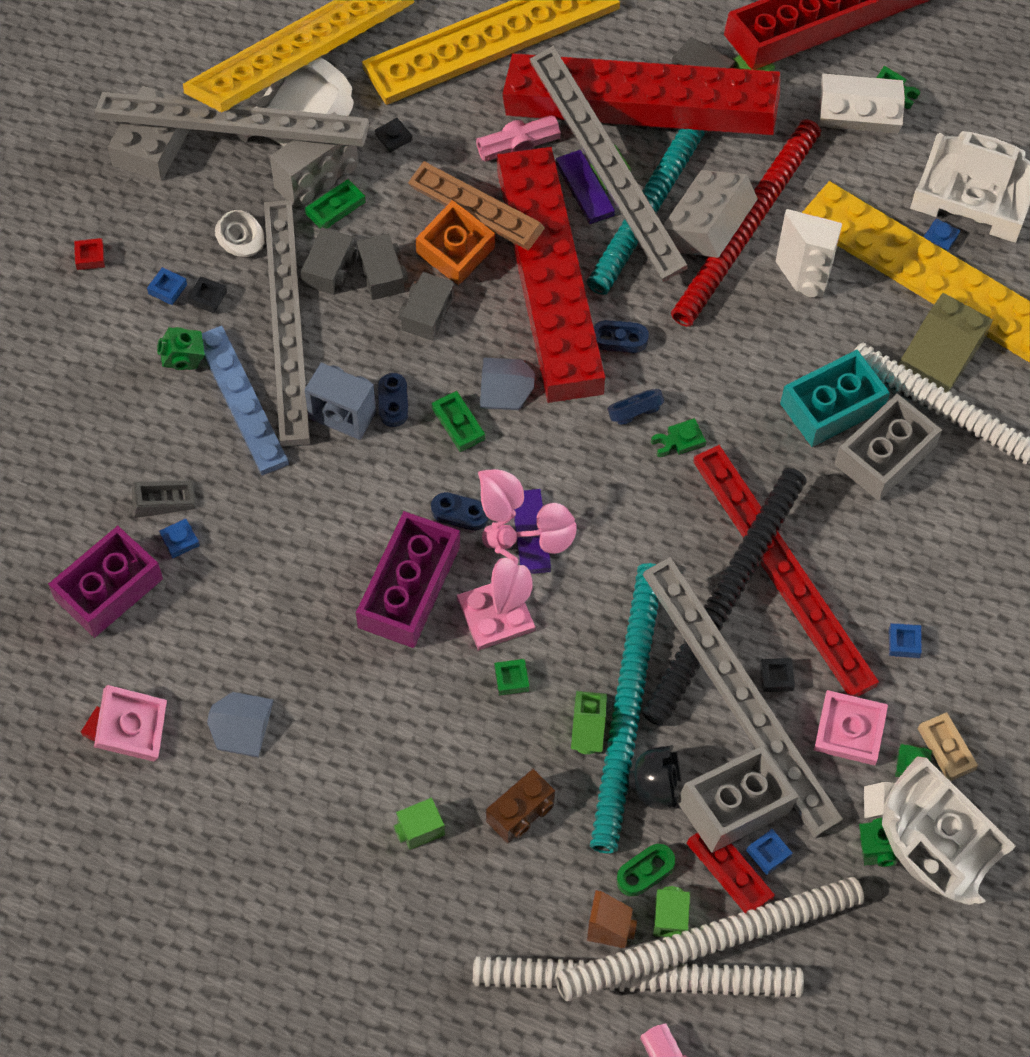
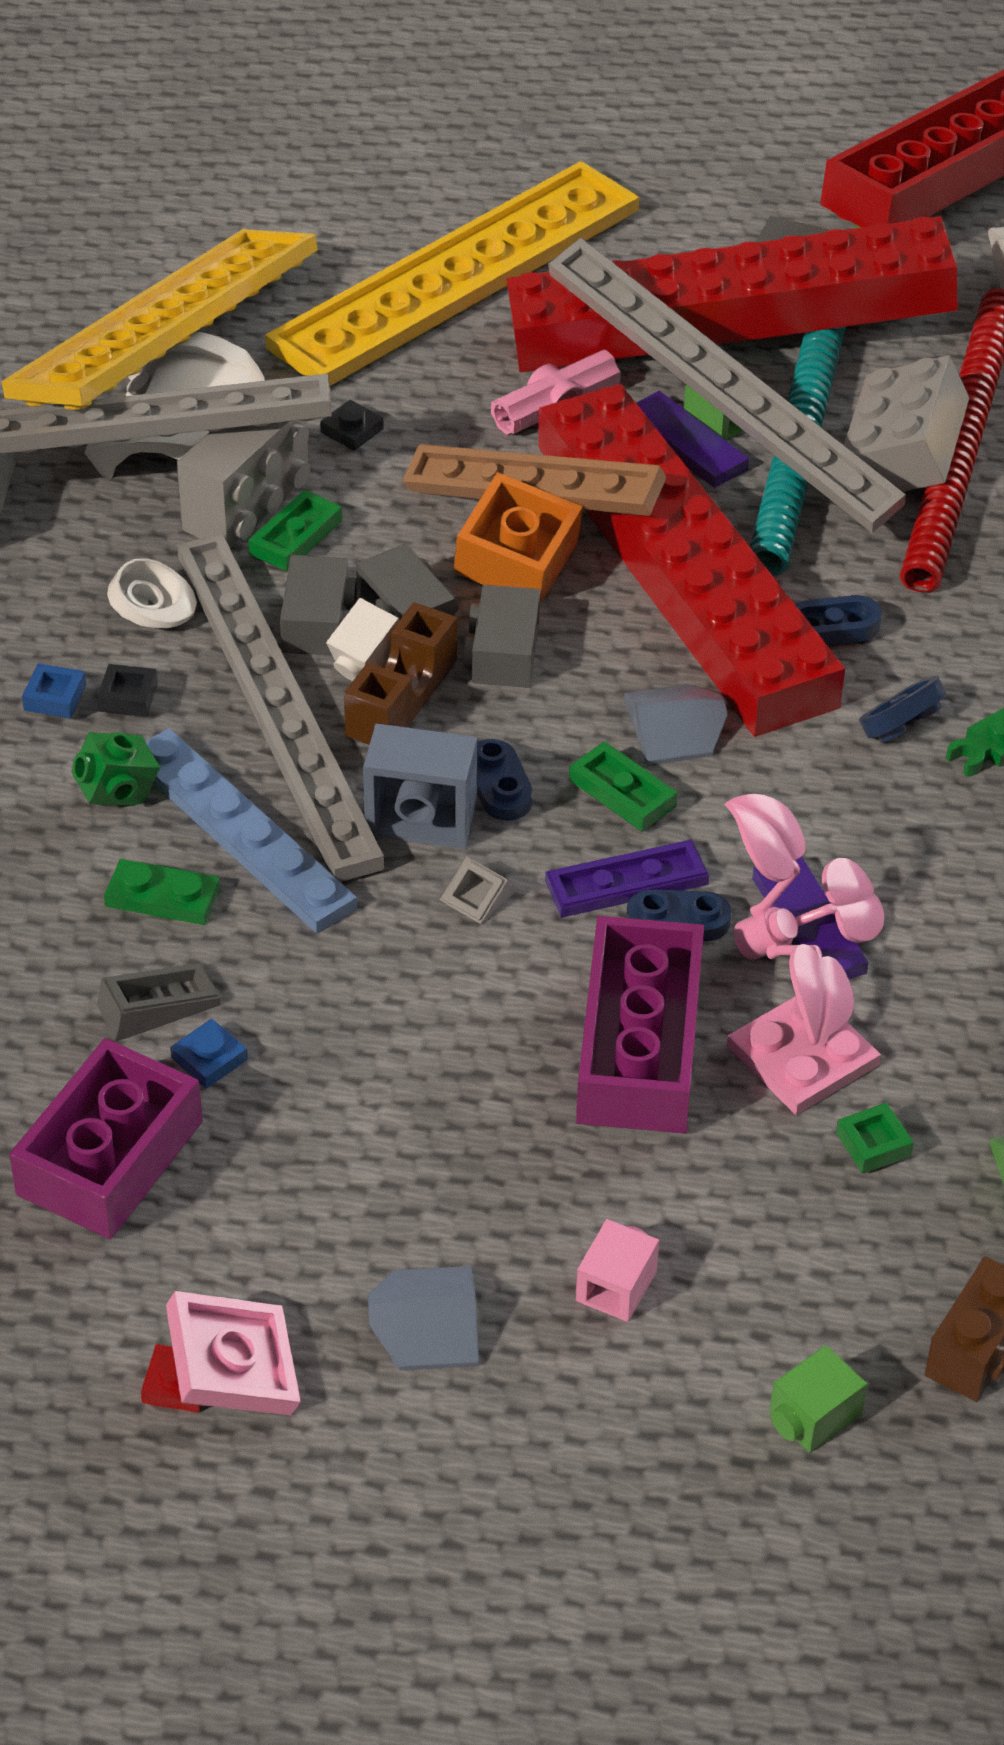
camera: 15 degrees left, 15 degrees down
none -> green plate [104,859,220,925]
none -> white brick [326,598,399,681]
none -> reddish brown arch [344,602,457,745]
none -> light grey slope [440,856,518,925]
none -> dark purple tile [545,839,709,918]
none -> bright pink brick [576,1219,659,1322]

